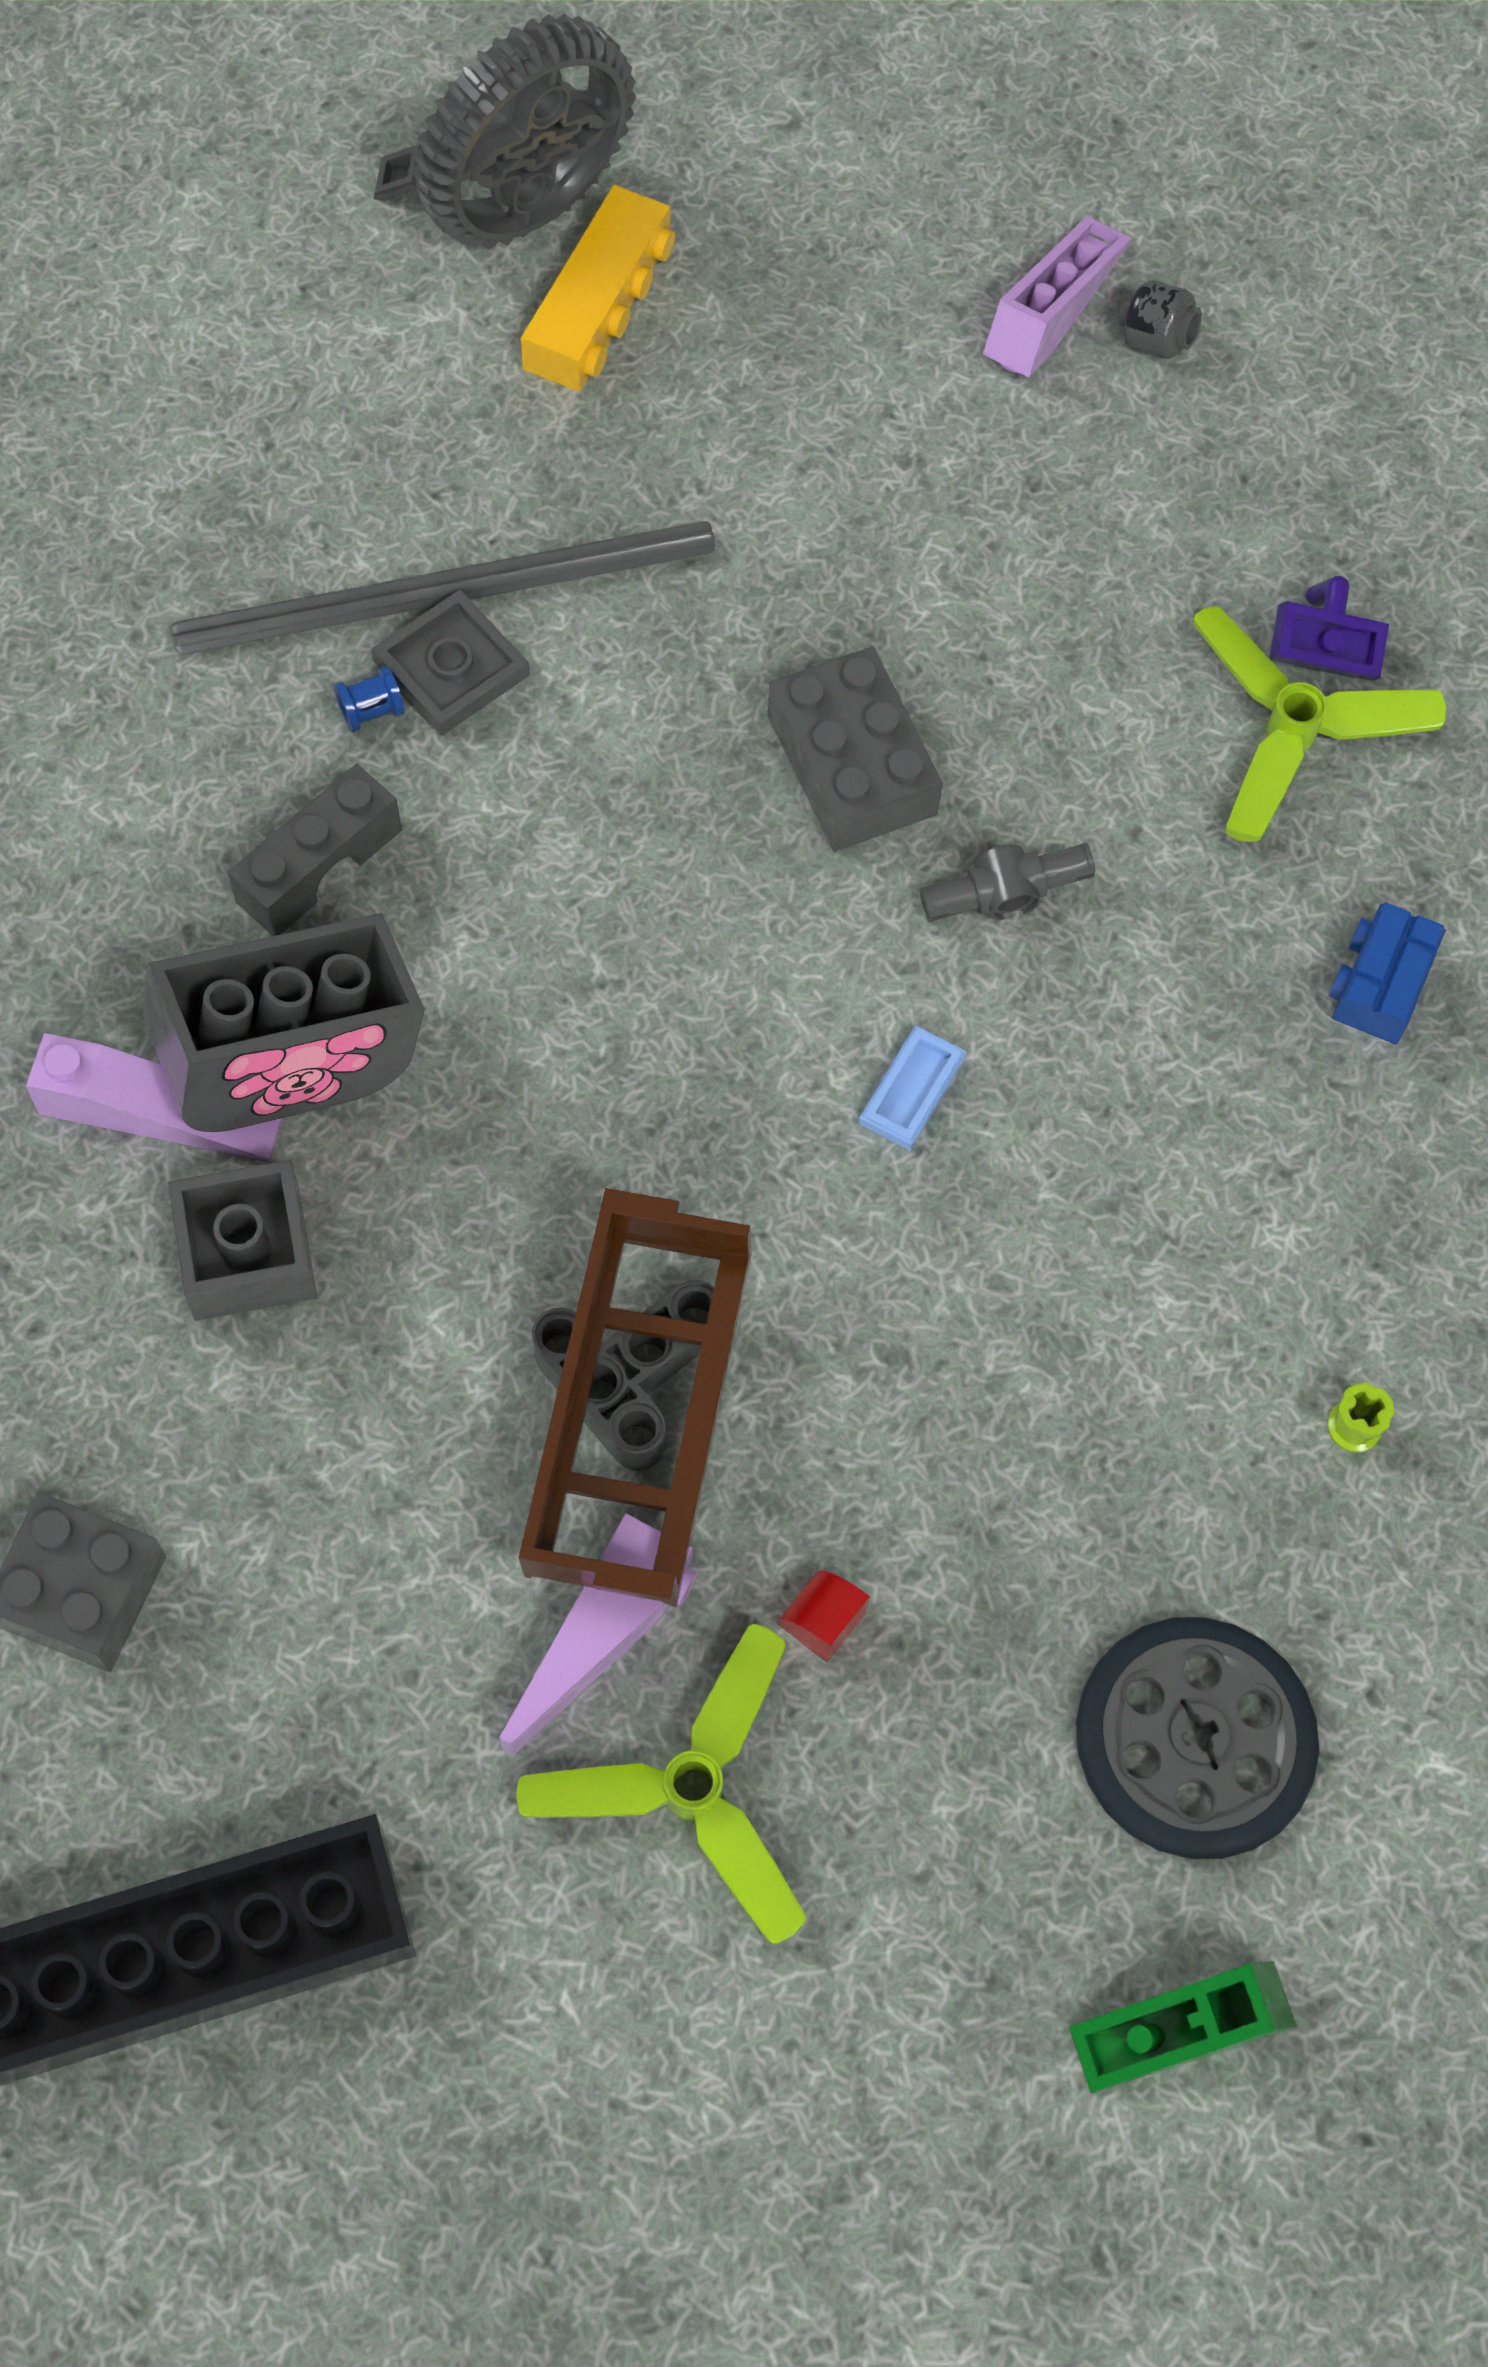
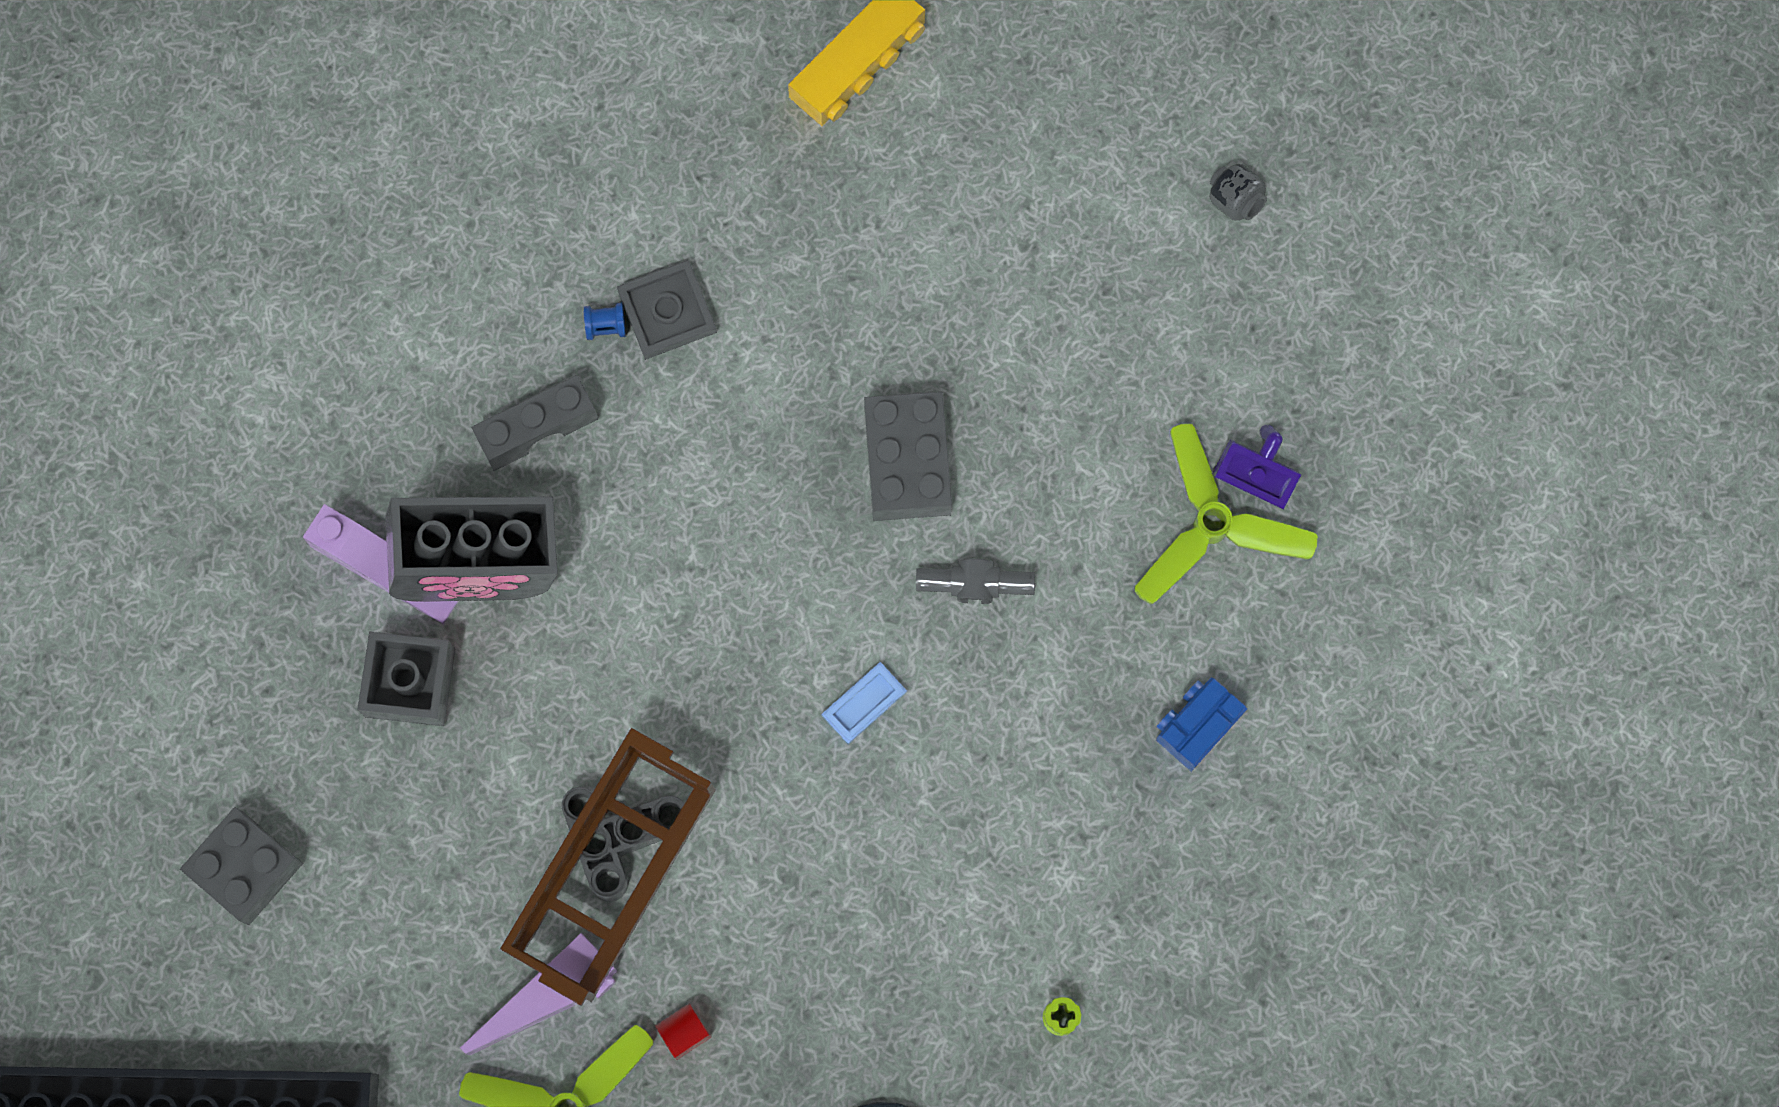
camera: 20 degrees right, 10 degrees up
dark grey axle [172,521,715,654] -> none
lavender slope [983,216,1132,377] -> none

